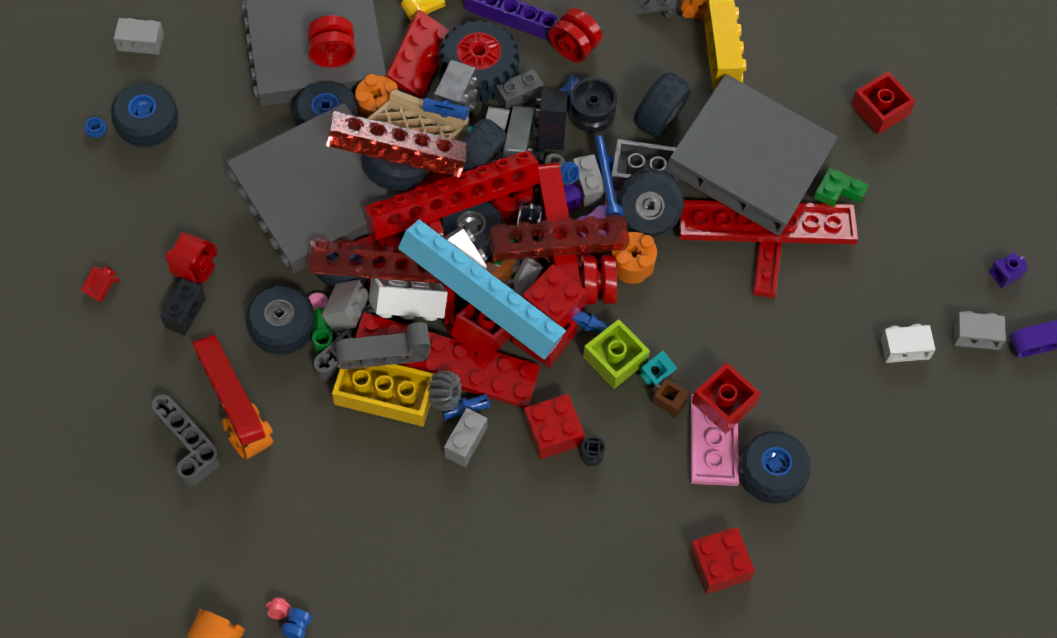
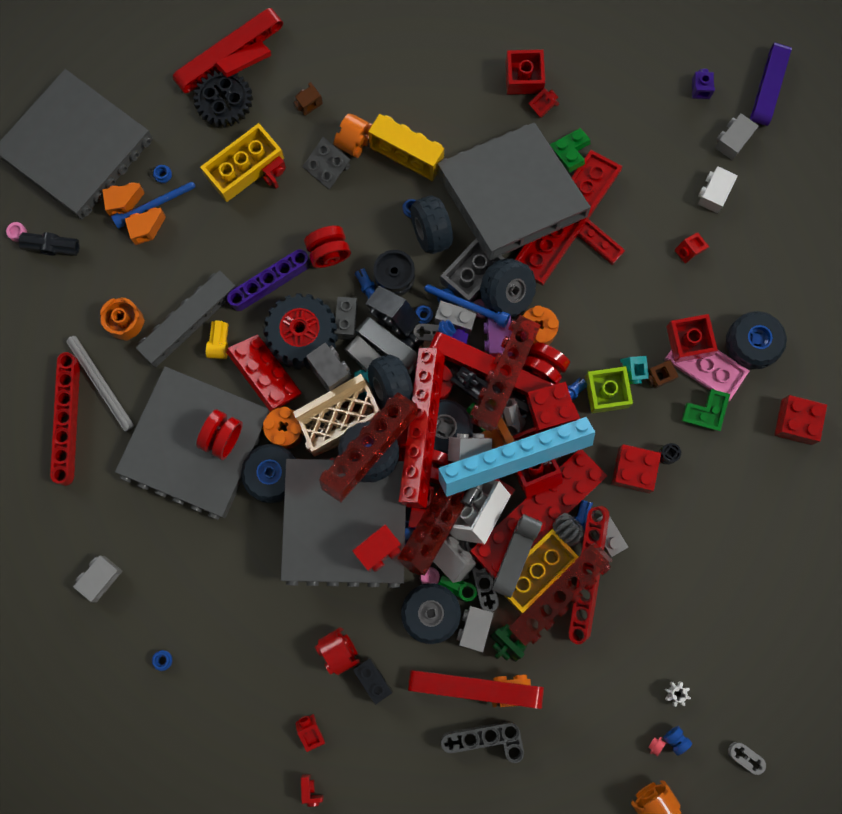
camera: 55 degrees left, 15 degrees up
black wheel [111,83,178,147] -> none
blue pin [422,98,469,120] -> none
none -> red bracket [301,774,324,807]
none -> red brick [352,524,402,572]
none -> blue plate [415,305,433,324]
none -> light grey brick [456,606,493,652]
none -> dark grey pin [460,485,483,508]
none -> dark green hips [490,624,528,662]
none -> clear red brick [509,542,613,646]
none -> red bracket [528,88,559,118]
none -> red beam [569,506,609,644]
none -> white gear [664,681,691,707]
none -> red bracket [675,232,709,264]
none -> green plate [682,389,730,431]

